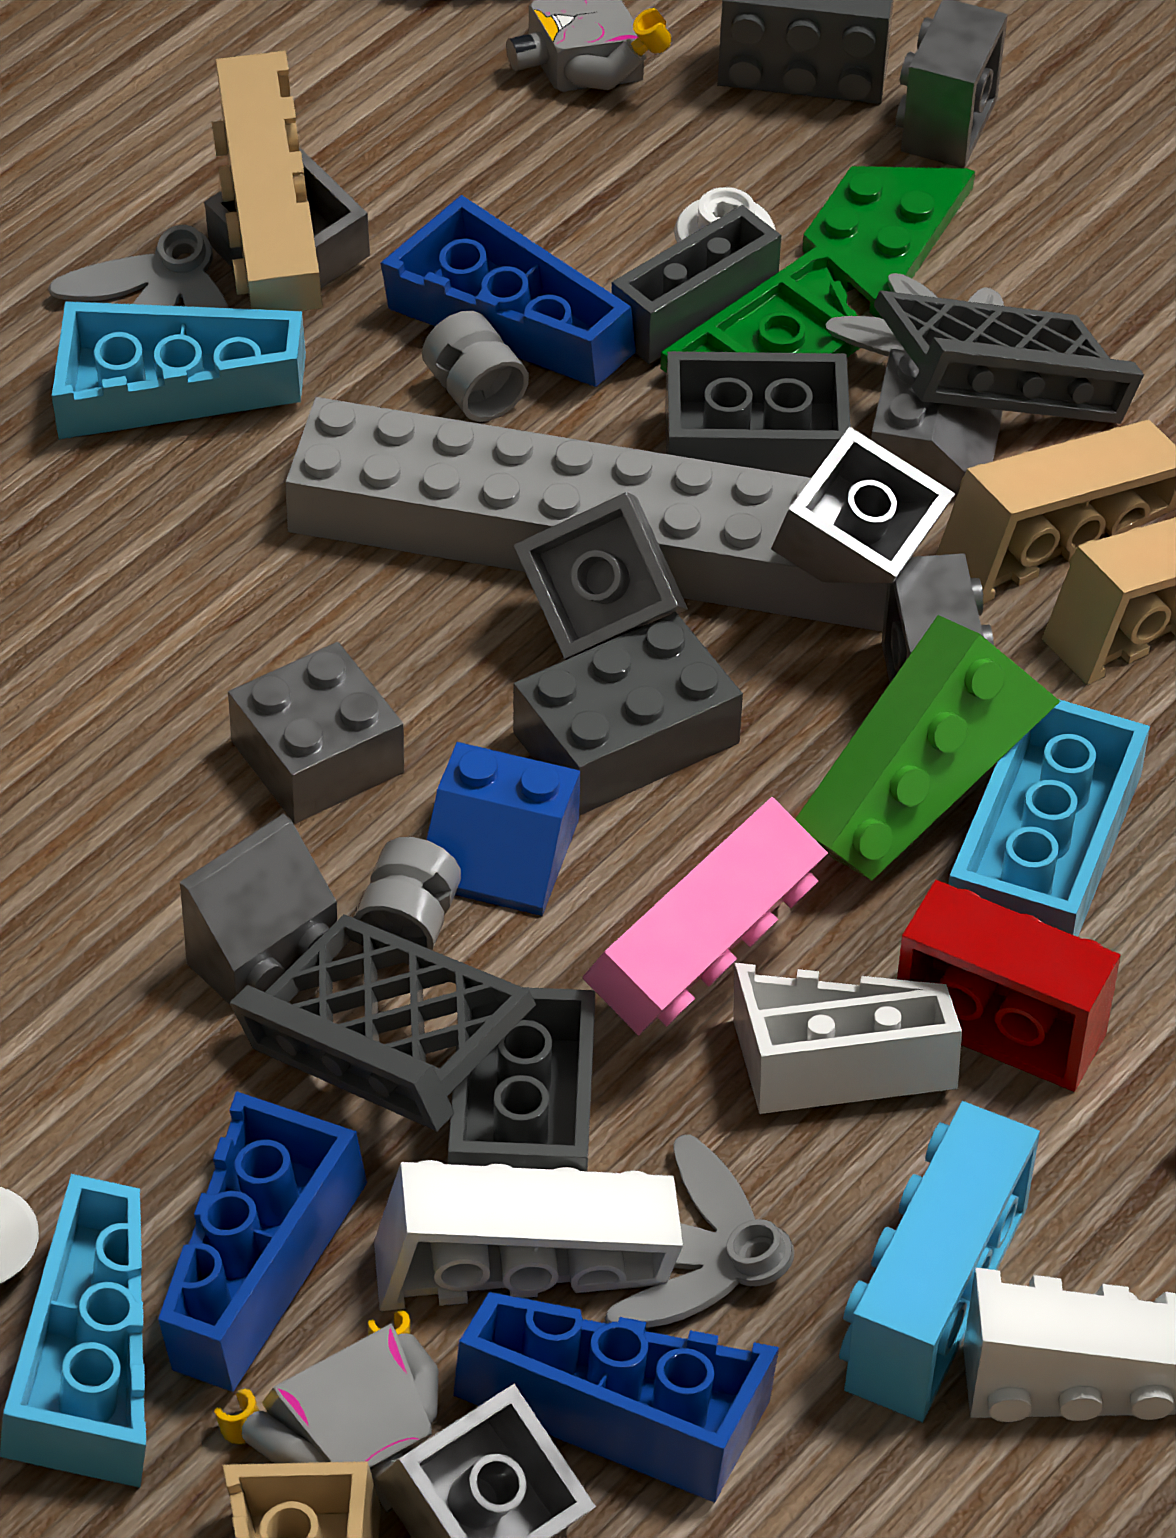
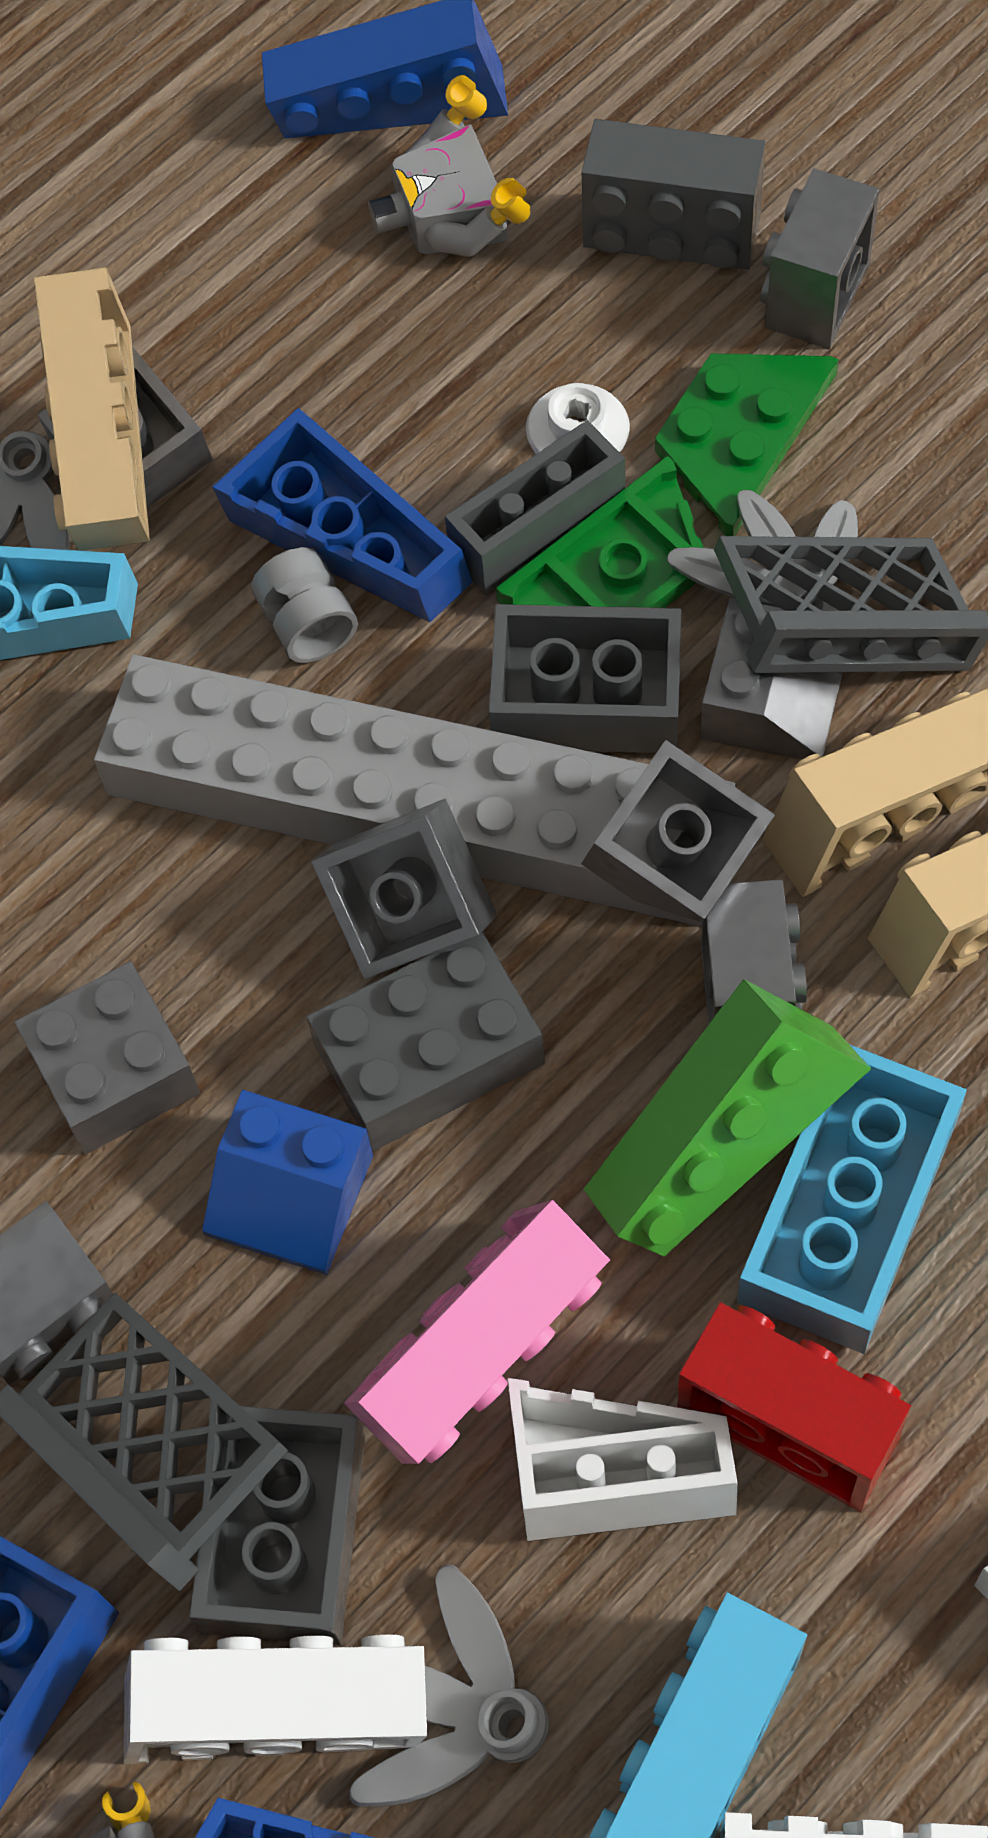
camera: 10 degrees right, 15 degrees up
light grey wheel [353,837,461,950] -> none

